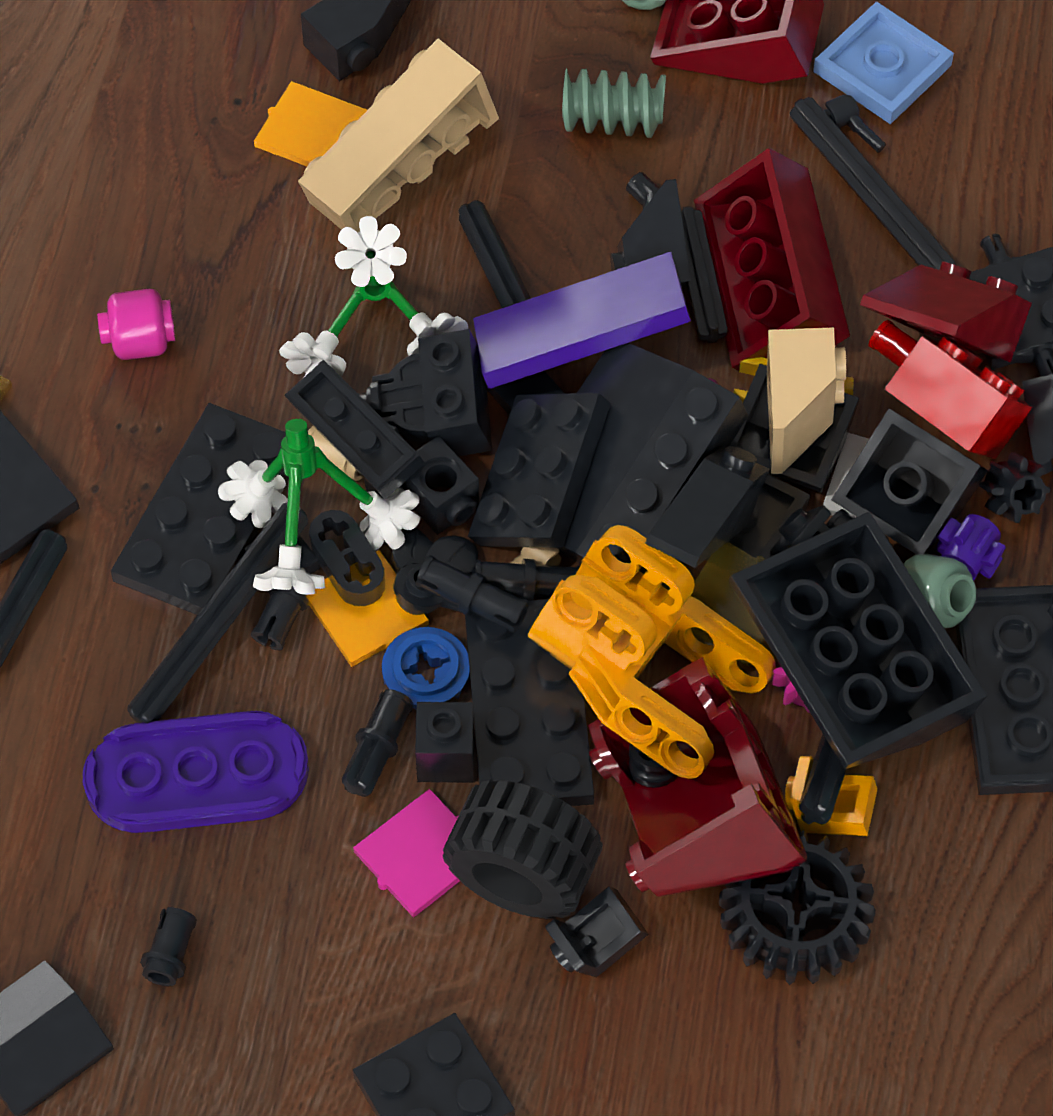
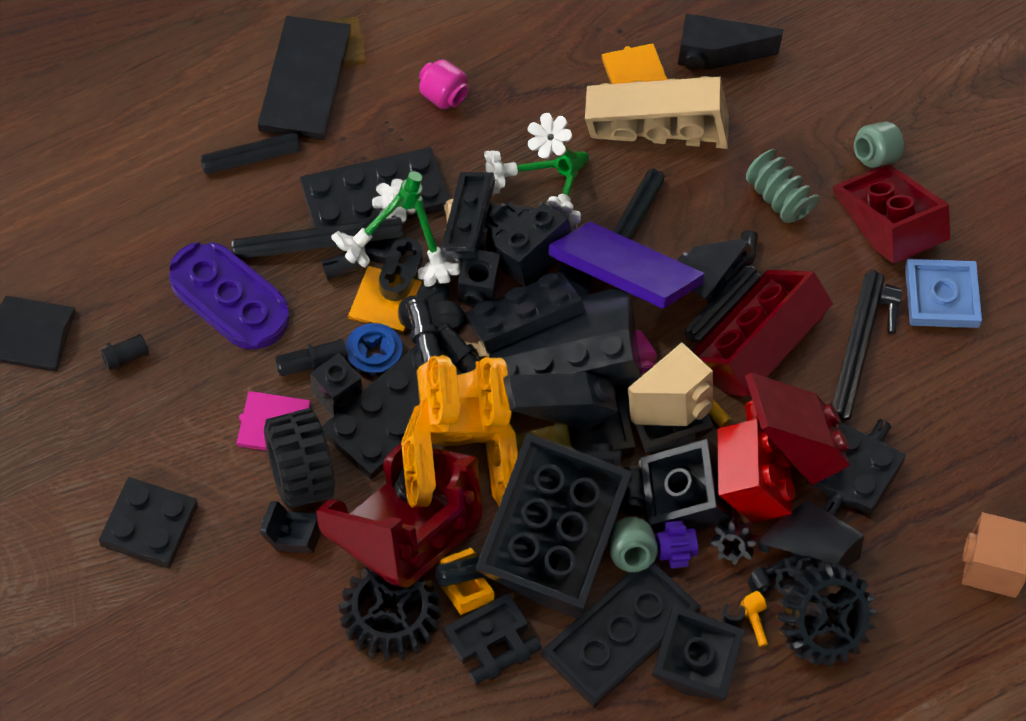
camera: 45 degrees right, 0 degrees up
none -> black plate [443,593,541,685]

